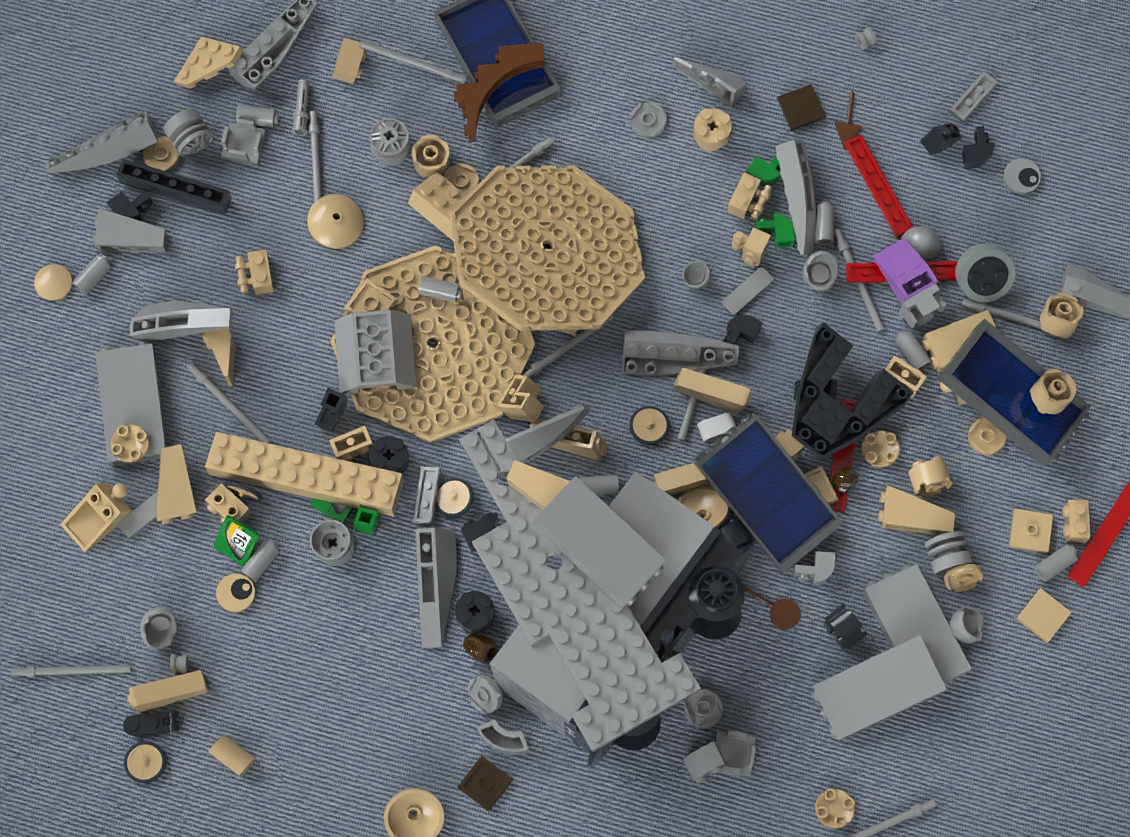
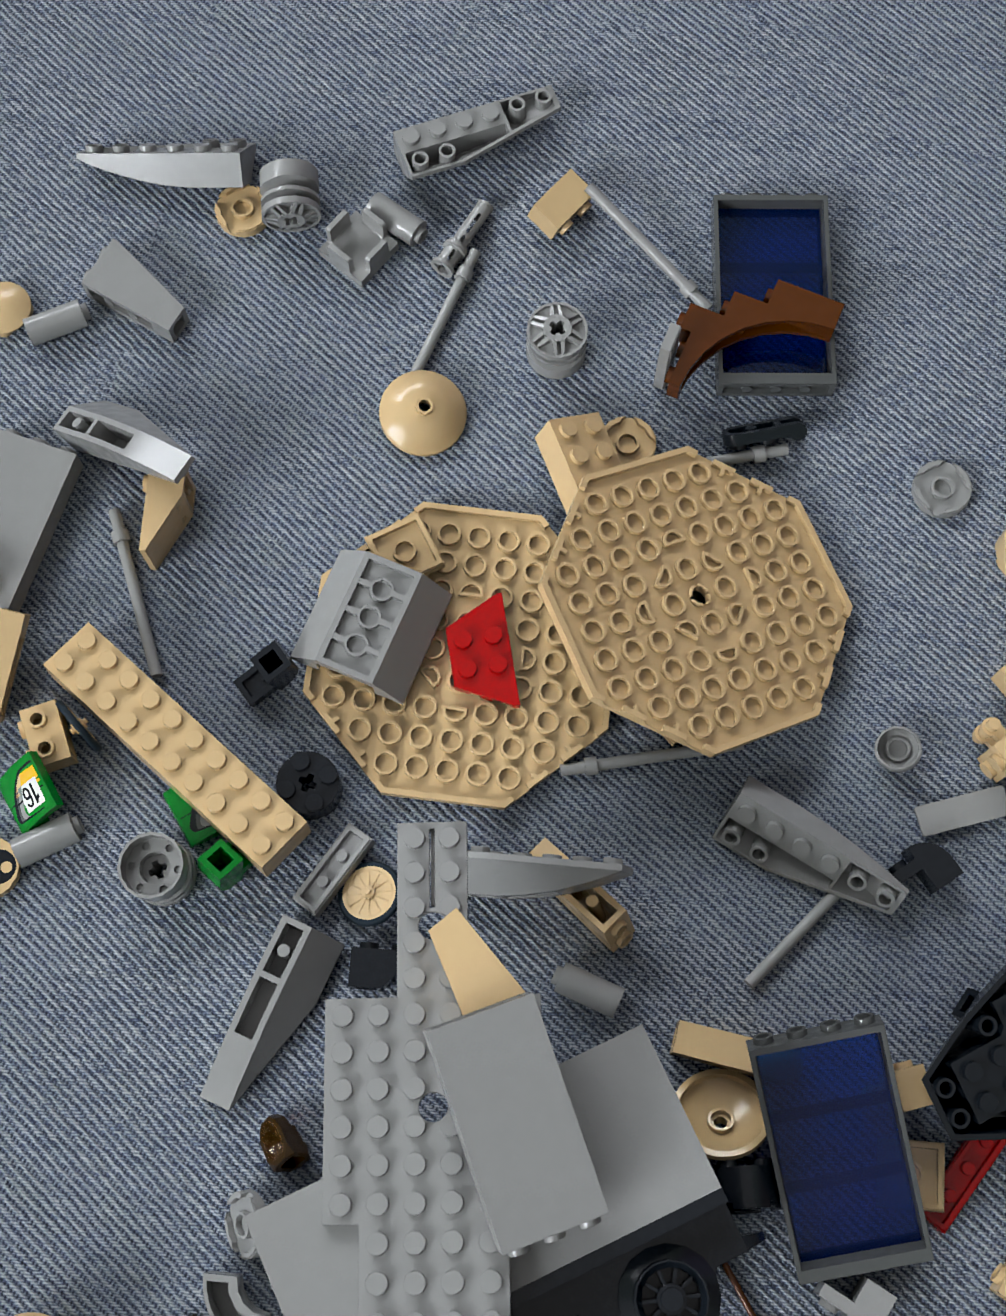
camera: 30 degrees right, 0 degrees up
black brick [107,191,153,221] -> none
black brick [116,159,232,215] -> none
tan plate [174,37,244,89] -> none
tan brick [235,249,274,295] -> none
tan brick [329,426,373,462] -> none
tan brick [412,135,450,178] -> none
light grey brick [418,276,462,302] -> none
black brick [455,591,495,634] -> none
tan brick [497,375,544,422] -> none
tan wheel [629,406,670,445] -> none
tan slope [673,368,751,415] -> none
white beam [697,412,736,443] -> none
dark brown rock [832,466,858,494] -> none
none -> red wing [445,592,520,709]
none -> light grey tile [653,322,682,390]
none -> black plate [722,416,807,450]

